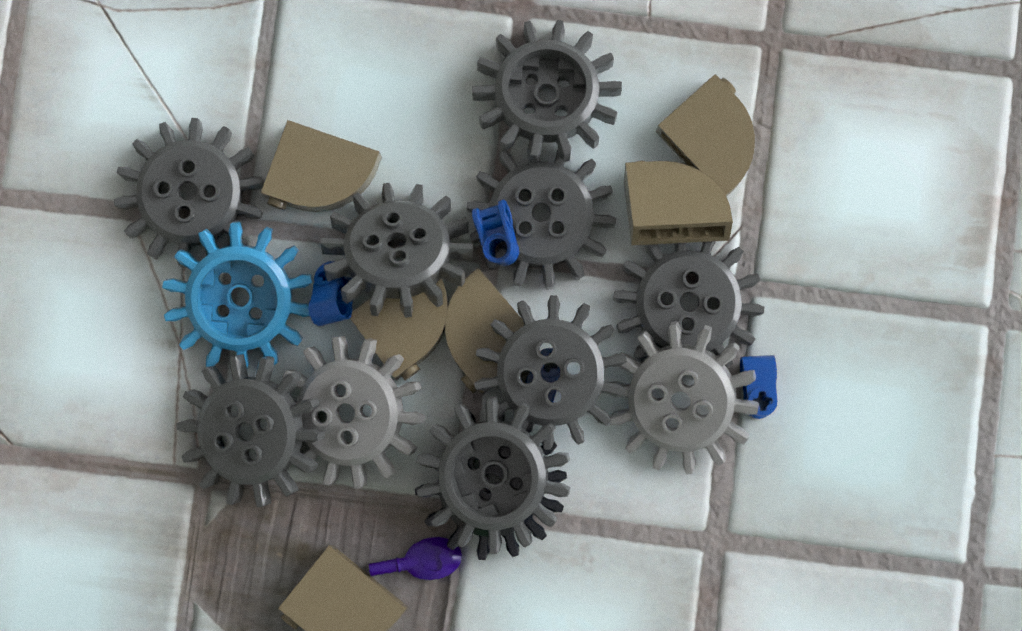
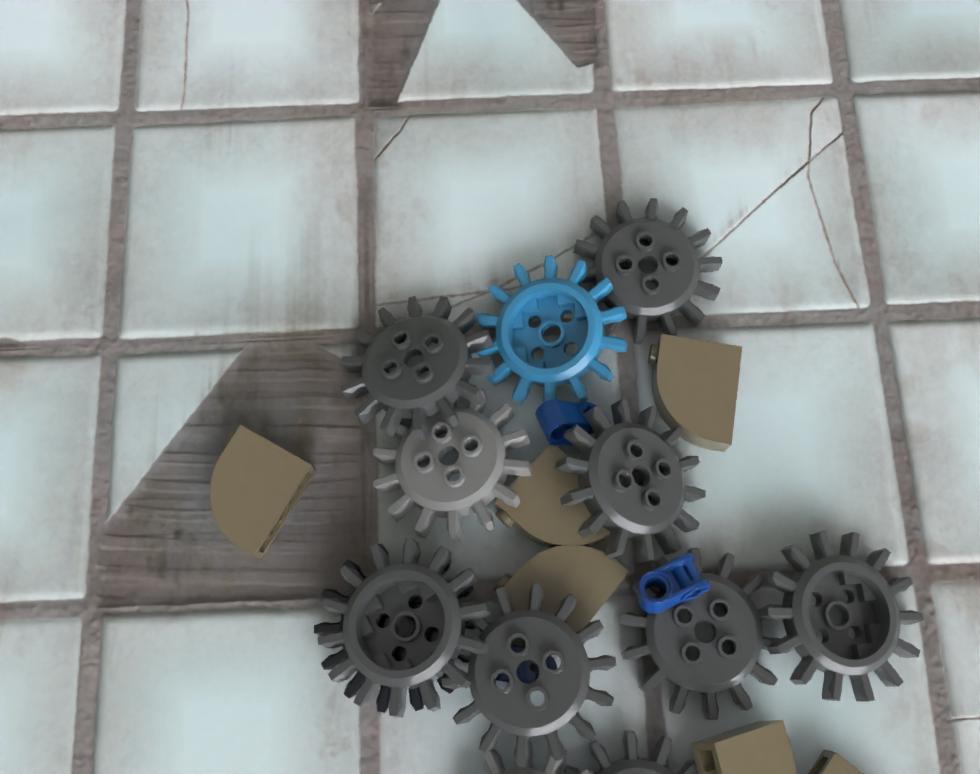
camera: 80 degrees right, 10 degrees down
dark purple piece [368,537,462,580] -> none

